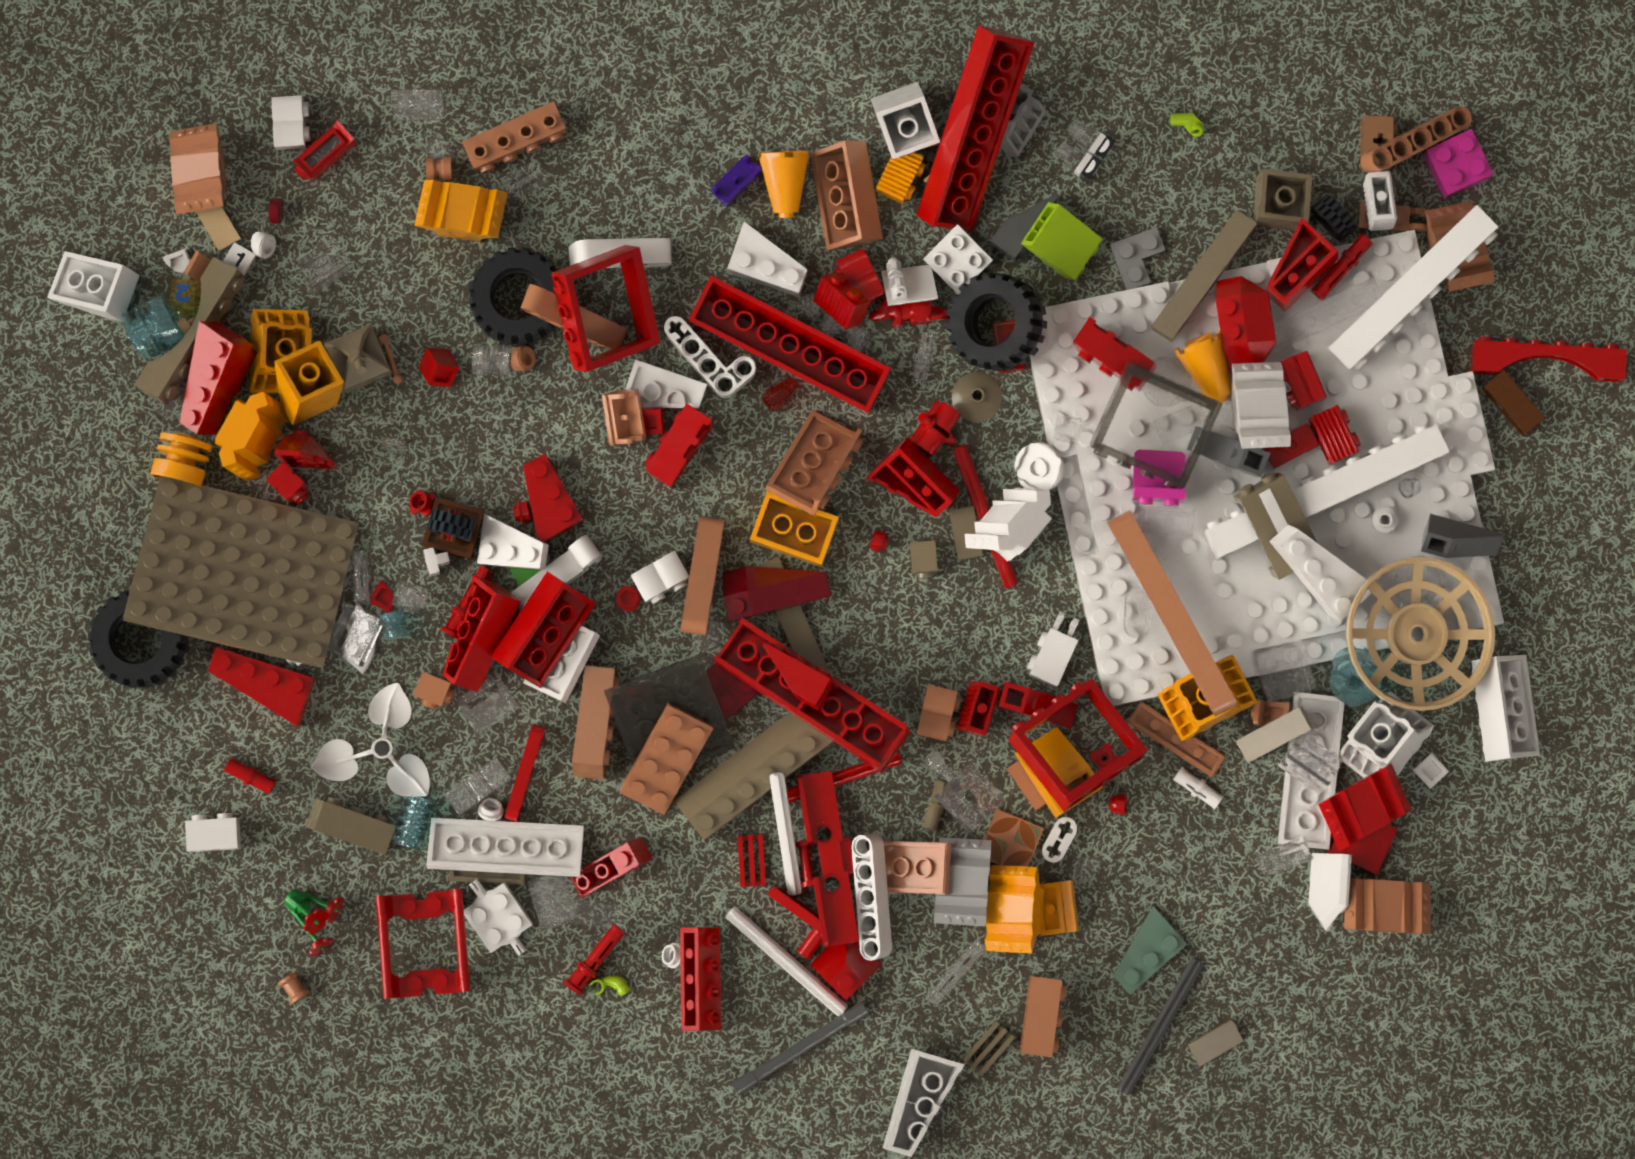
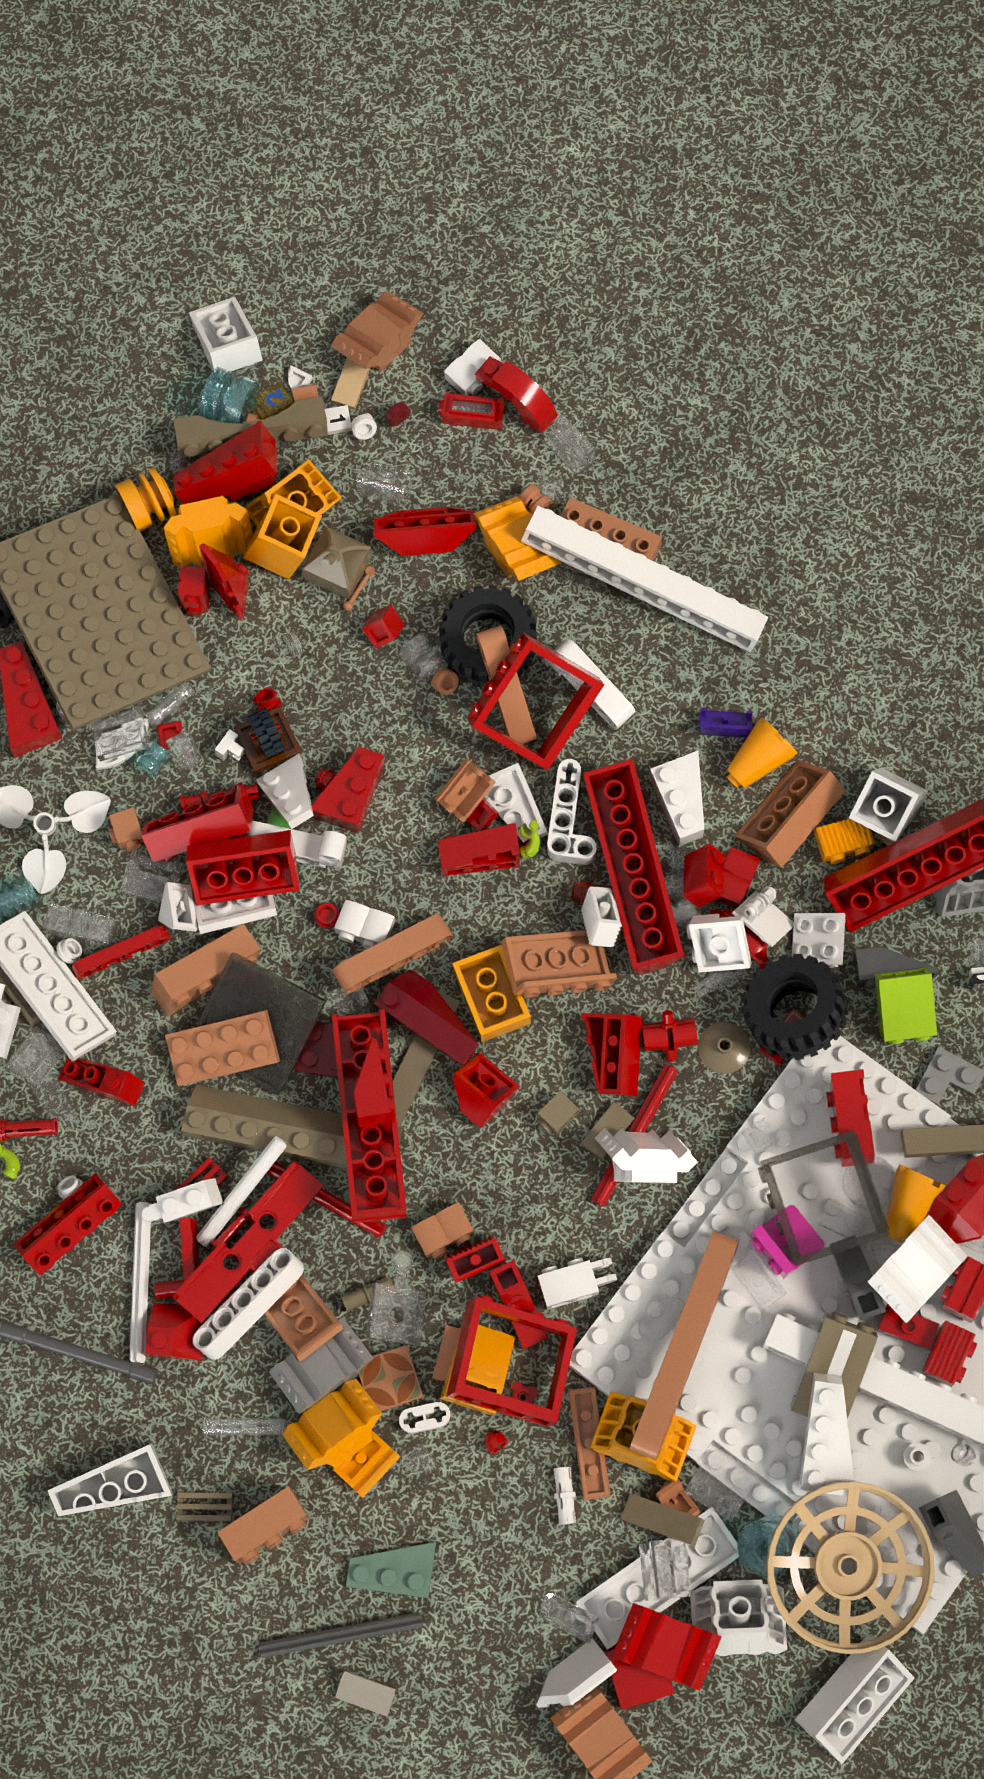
camera: 50 degrees right, 10 degrees down
red plate [869,529,889,554] -> none
white tile [1014,442,1064,491] -> none
white tile [1413,753,1449,789] -> none
none -> white hinge [141,1178,223,1223]
none -> white slope [158,882,198,932]
none -> red wedge [374,507,476,556]
none -> red slope [453,1053,520,1128]
none -> red arch [475,356,558,434]
none -> lime arm [519,820,540,859]
none -> white brick [521,506,768,653]
none -> white brick [581,887,622,947]
none -> white plate [687,914,752,972]

